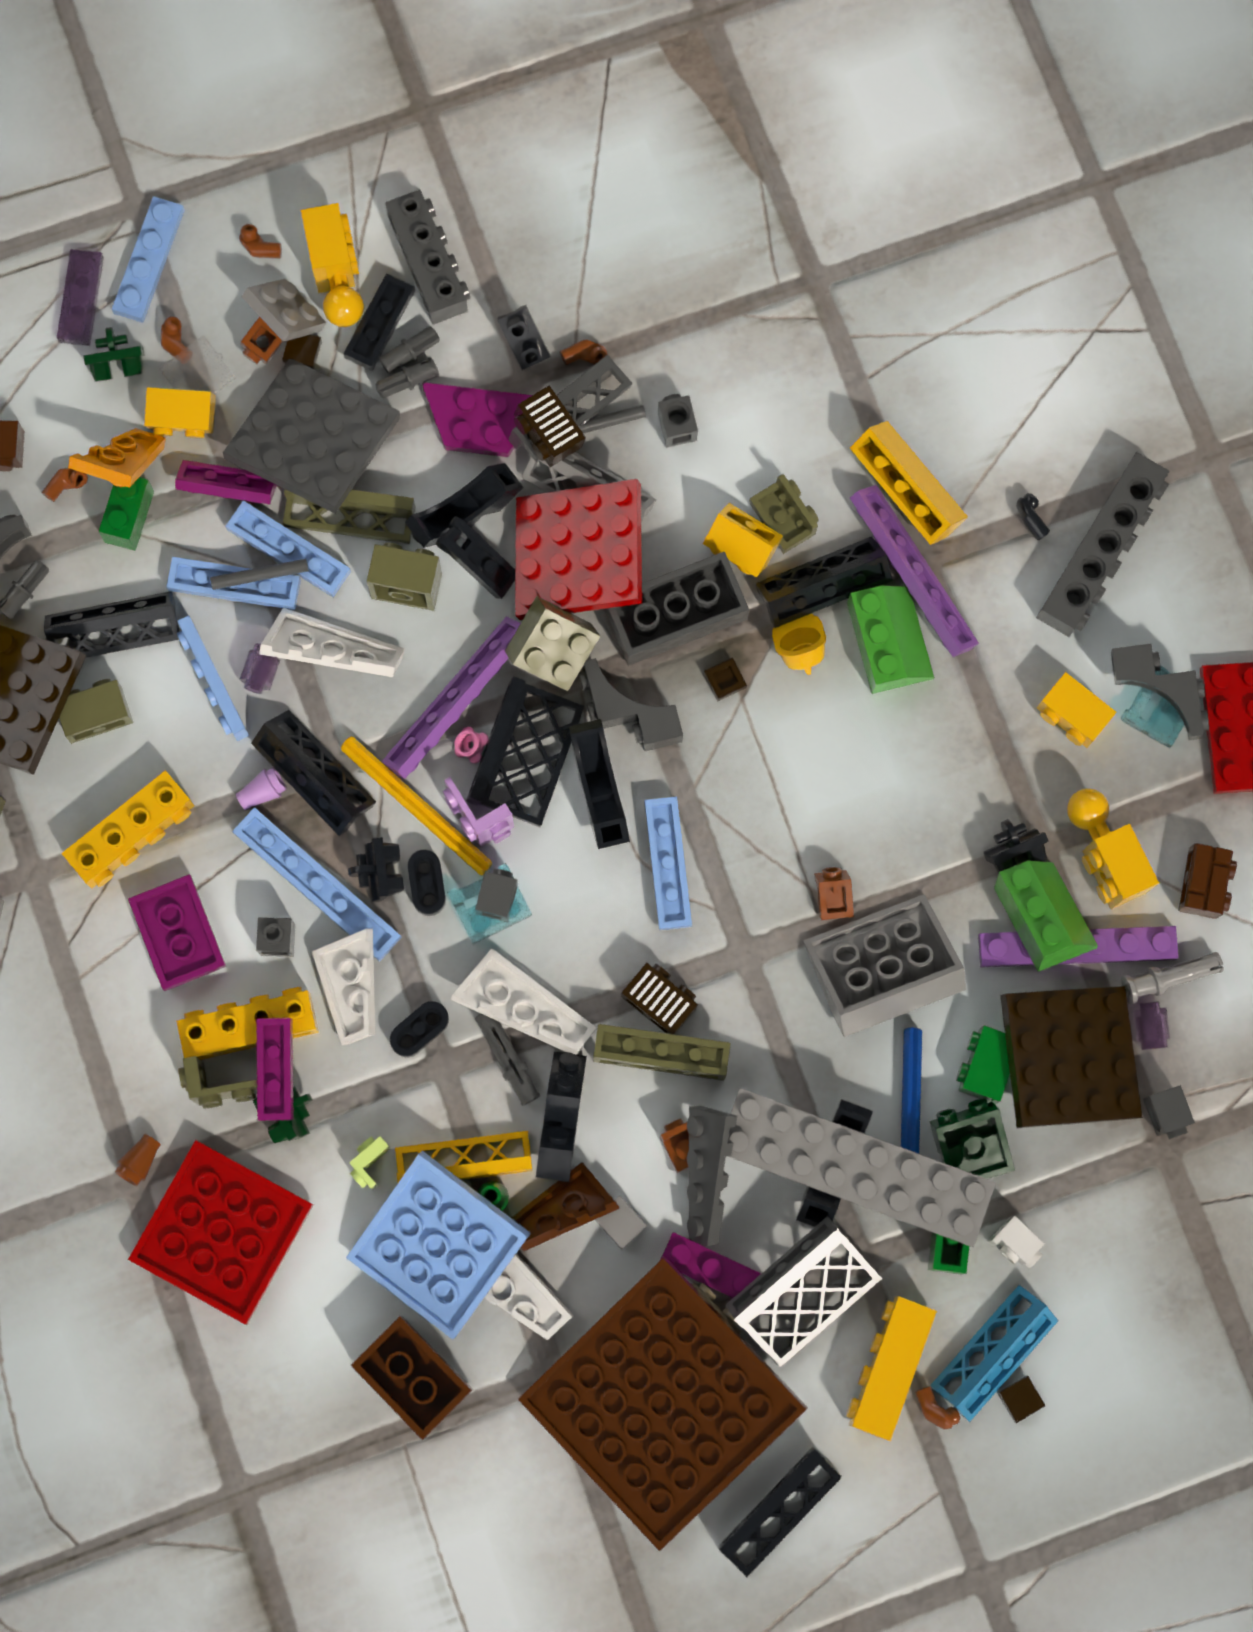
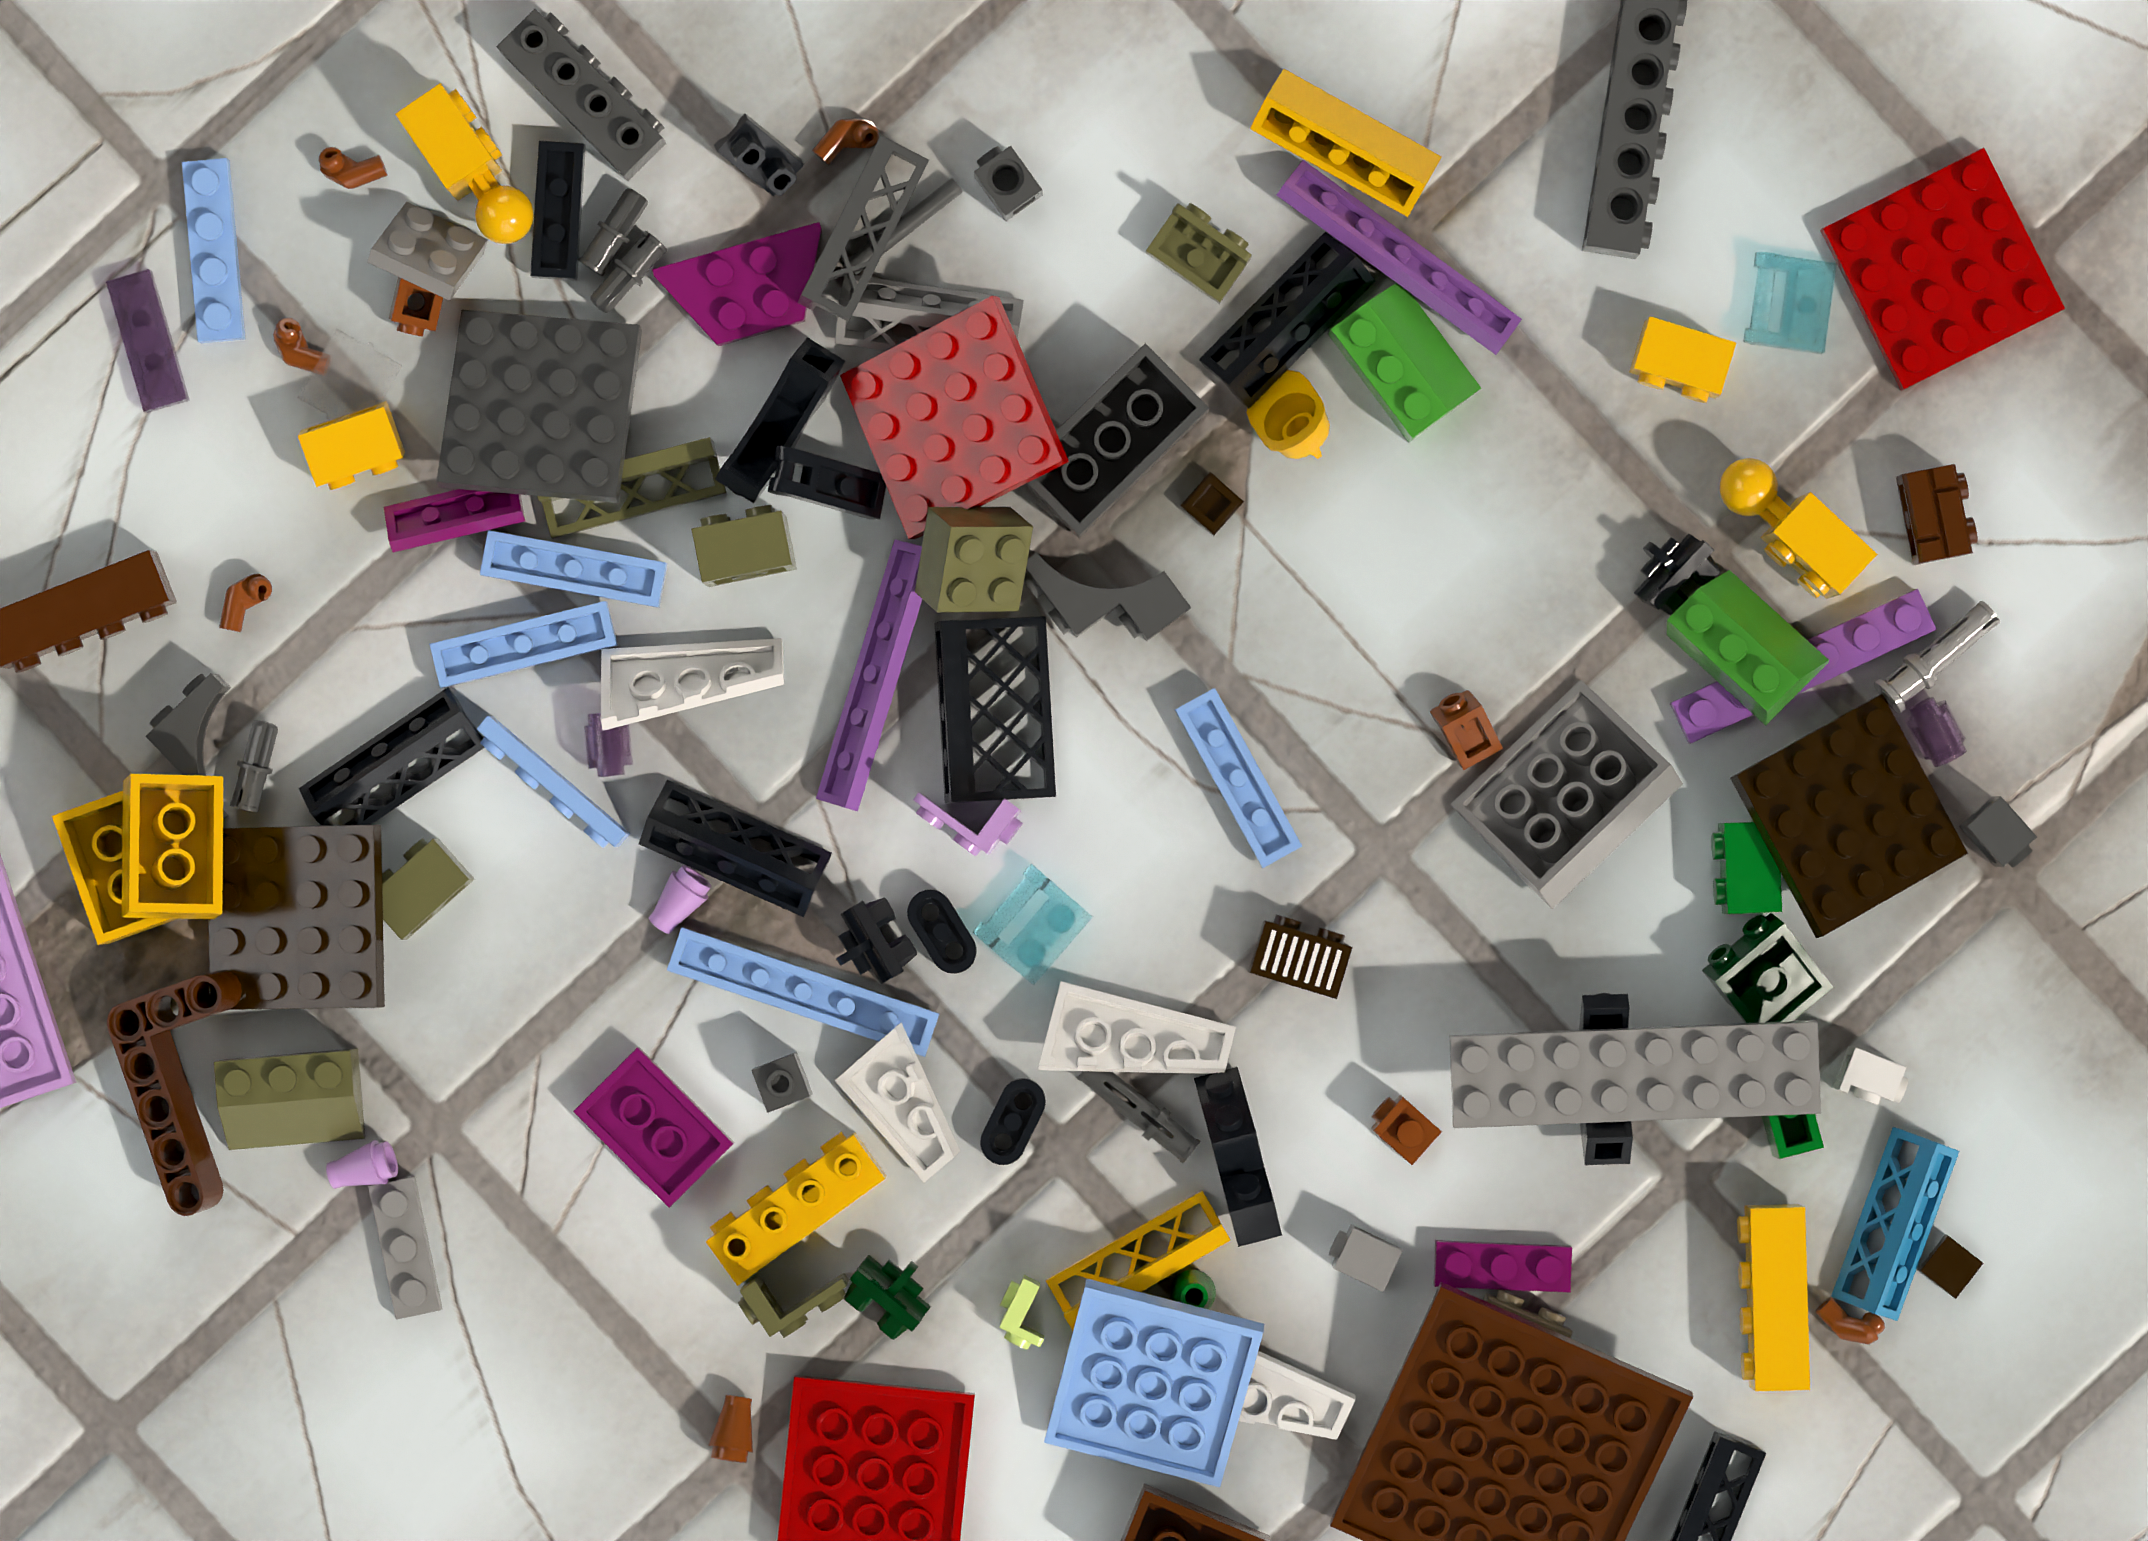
camera: 20 degrees left, 10 degrees up
yellow brick [61,770,194,889] -> none
light orange wing [68,428,166,488] -> none
dark green hips [83,327,145,382] -> none
green brick [98,478,154,551] -> none
dark grey bar [210,559,309,590] -> none
magenta plate [257,1018,293,1121] -> none
dark brown tile [282,335,322,369] -> none
yellow axle [341,736,492,875] -> none
bright pink plate [454,727,489,764] -> none
dark grey brick [475,869,518,922] -> none
reddish brown wing [511,1162,620,1251] -> none
dark brown brick [514,385,586,467] -> none
black arch [569,719,630,849] -> none
olive fence [593,1024,731,1081] -> none
dark grey wing [687,1106,737,1246] -> none
yellow brick [702,503,783,578] -> none
fence [725,1216,882,1367] -> none
blue axle [901,1027,922,1154] -> none
black arm [1016,493,1050,540] -> none
dark grey arch [1111,644,1209,740] -> none

